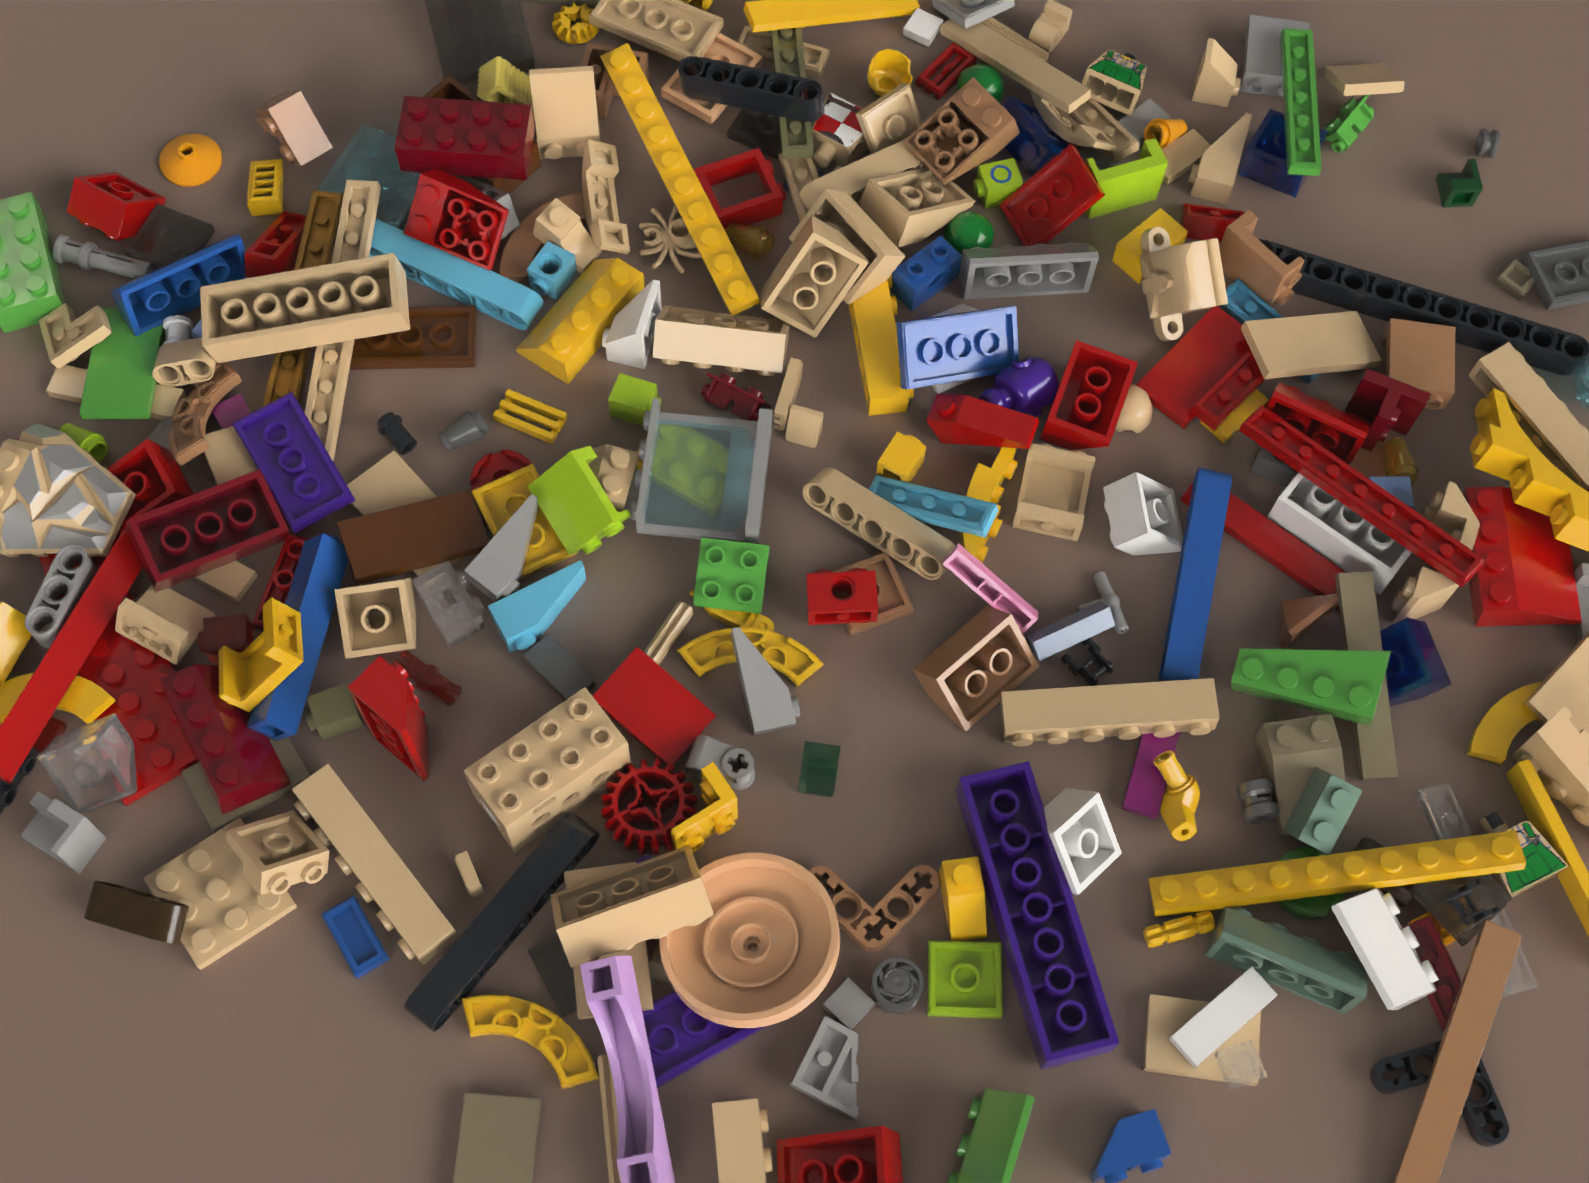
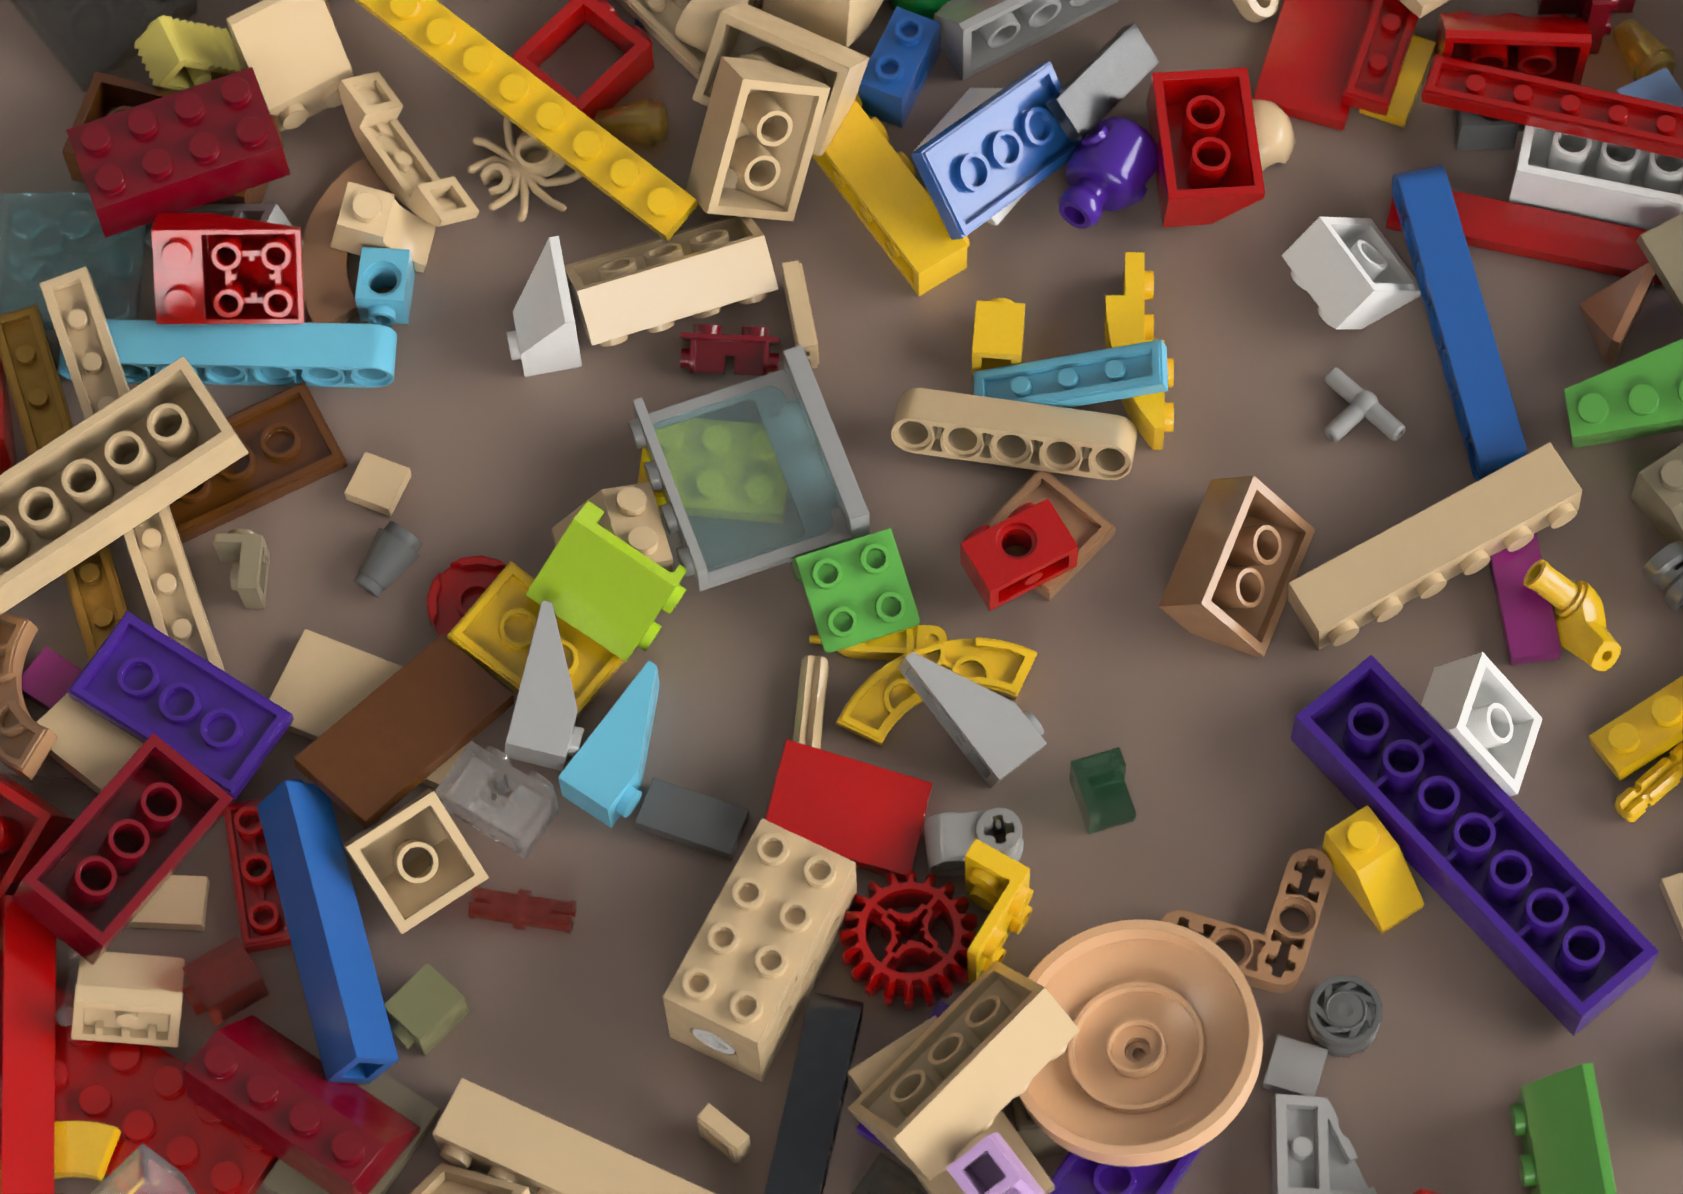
camera: 20 degrees left, 0 degrees up
yellow panel [219,597,304,713] -> none
red slope [347,655,429,782] -> none
black pin [377,412,417,455] -> none
yellow tile [493,389,568,445] -> none
yellow slope [516,258,645,384] -> none
lime brick [608,373,661,426] -> none
tan slope [785,404,824,448] -> none
red slope [926,394,1039,449] -> none
lime tile [927,940,1003,1019] -> none
bright pink piece [943,543,1039,634] -> none
tan panel [1012,443,1095,541] -> none
piece [1025,601,1116,661] -> none
black piece [1061,638,1113,686] -> none
none -> dark tan bracket [213,529,271,609]
none -> tan tile [344,451,412,517]
none -> tile [1046,23,1159,143]

